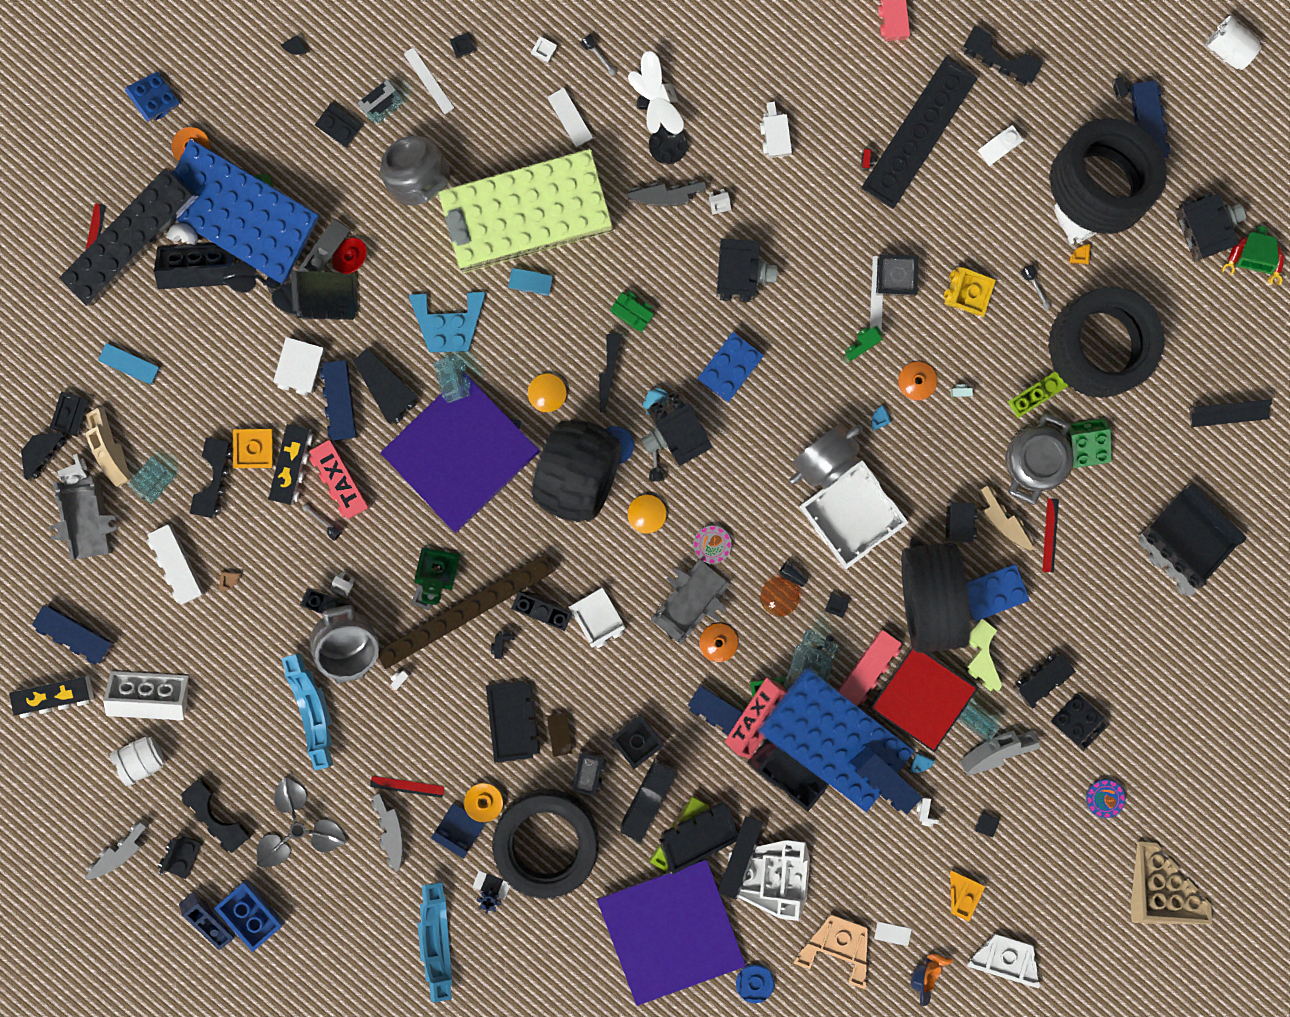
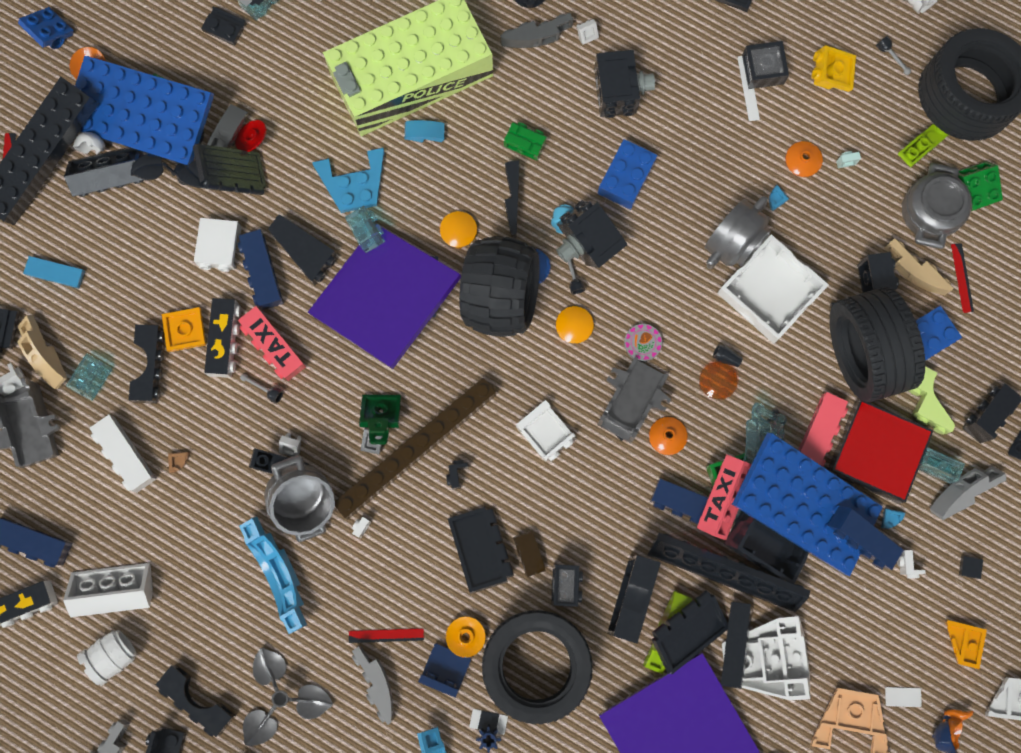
camera: 10 degrees left, 10 degrees down
flat silver piece [380,136,450,206] -> none
black slope [511,591,572,631] -> none
black brick [610,713,665,769] -> none
black tile [824,593,849,618] -> none
green plate [843,325,883,363] -> none
light orange tile [1068,245,1090,265] -> none
none -> black plate [647,533,810,612]

